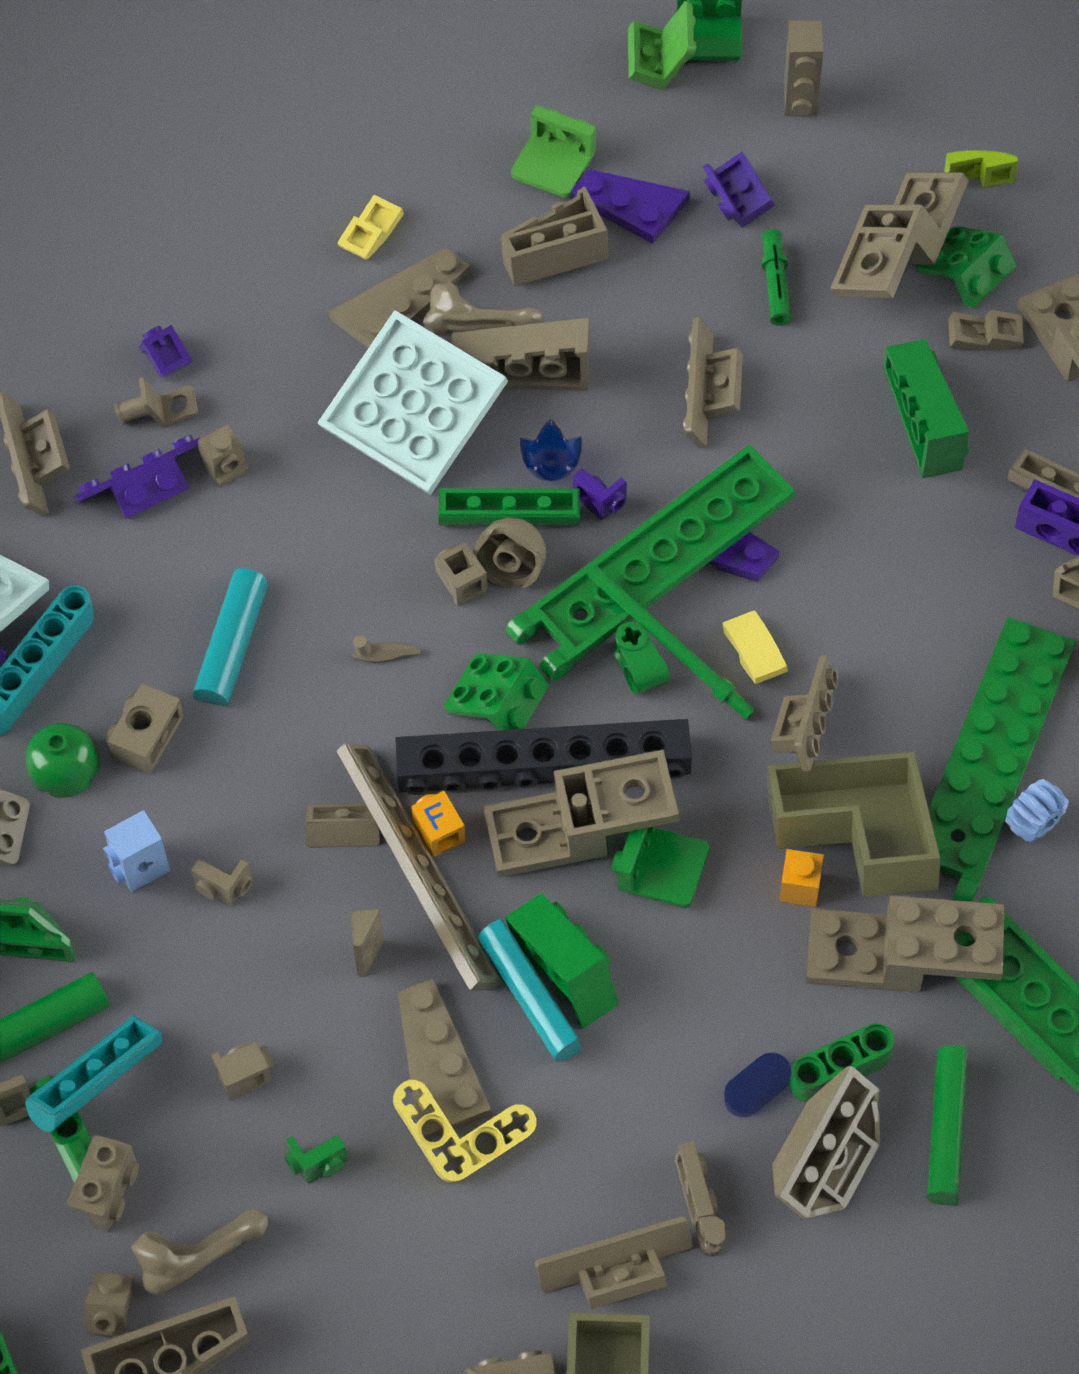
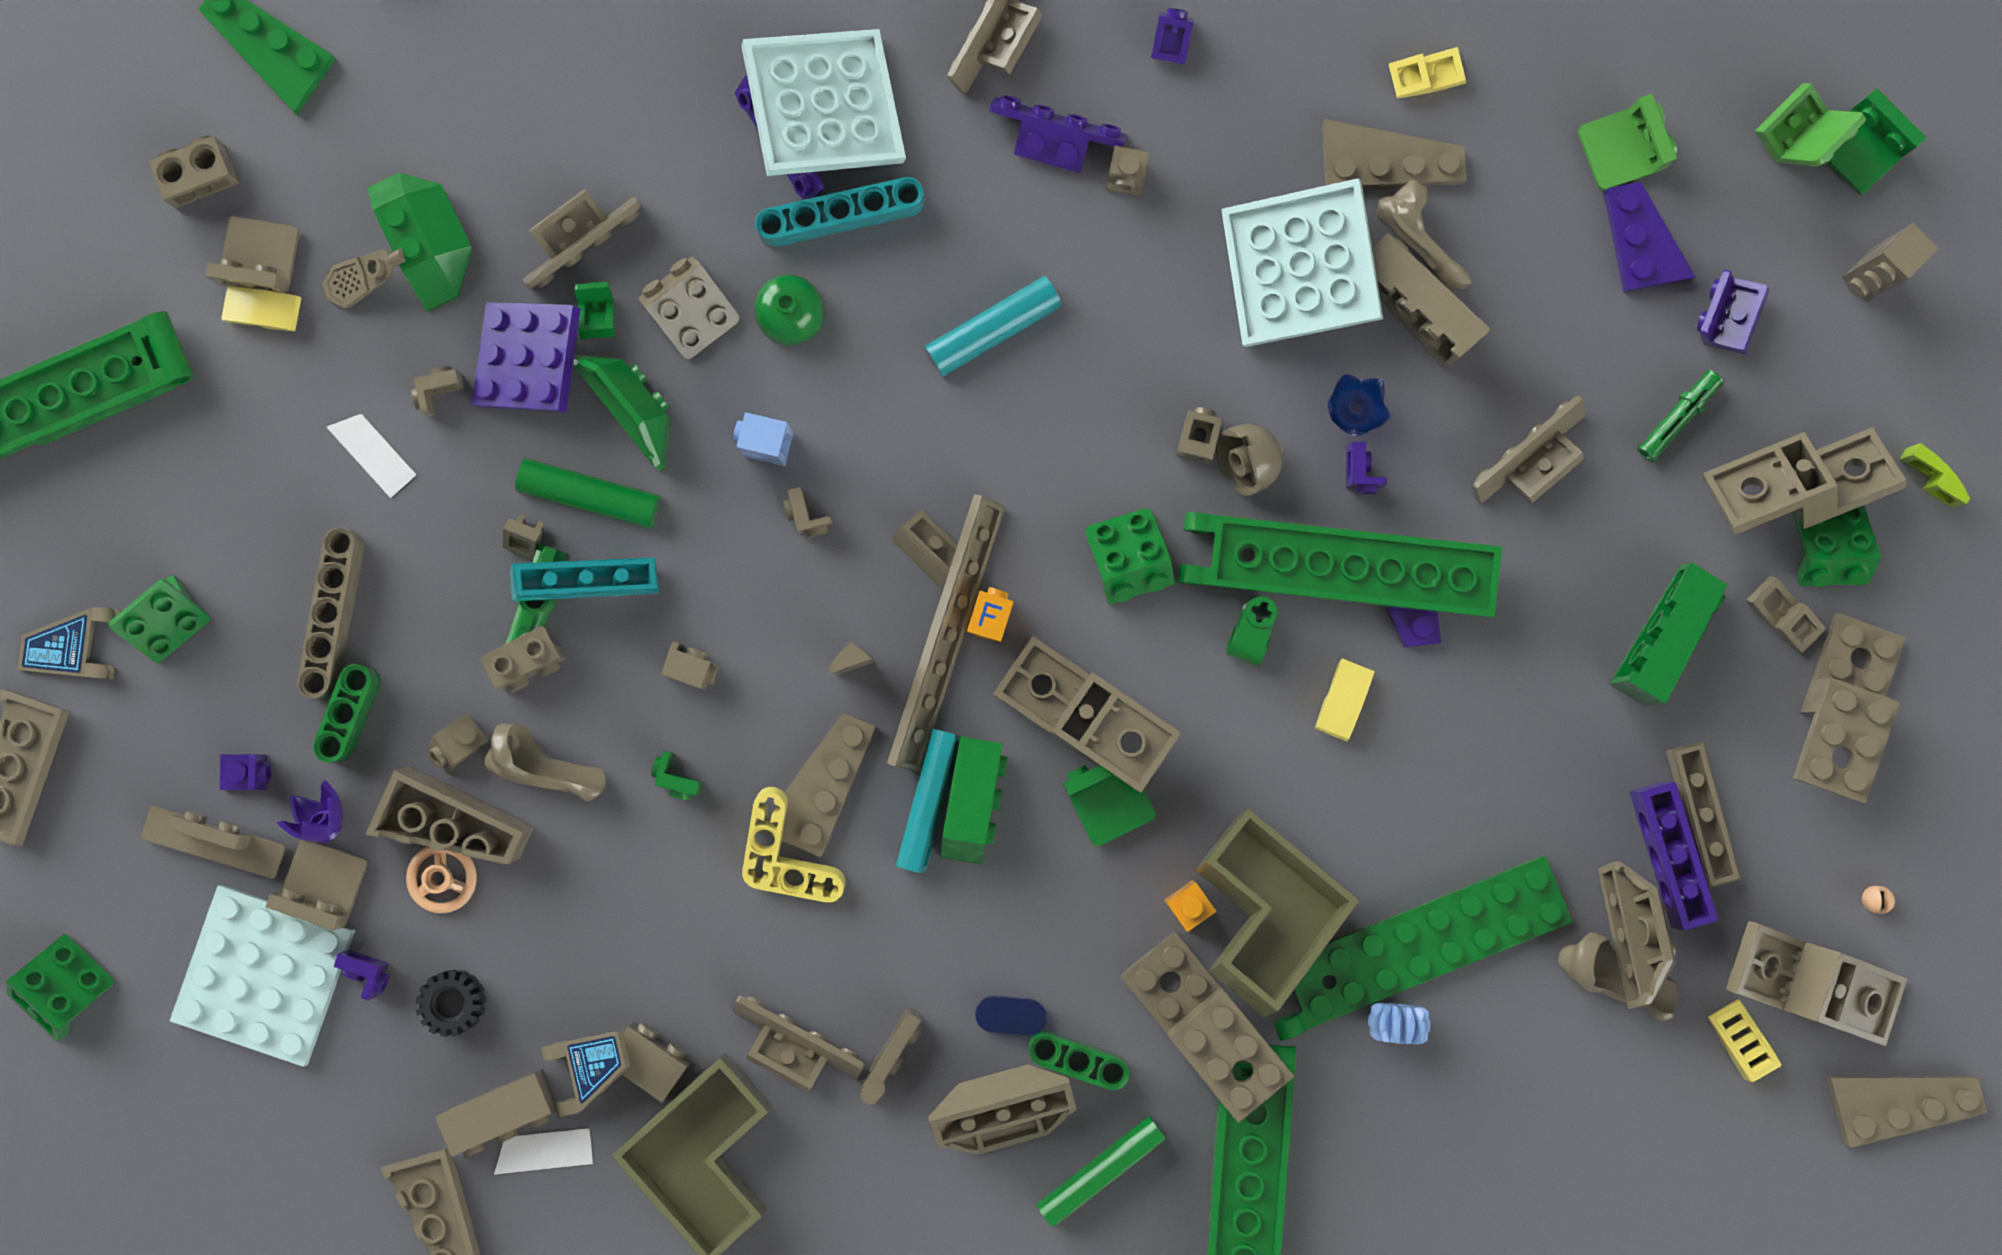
camera: 45 degrees right, 25 degrees up
dark tan brick [106,683,184,774] -> none
dark tan bracket [115,377,198,428] -> none
dark tan bar [351,635,420,662] -> none
black brick [395,719,692,795] -> none
green brick [438,488,580,525] -> none
dark tan wedge [500,187,609,287] -> none
green bar [587,565,755,720] -> none
dark tan bracket [771,655,838,772] -> none

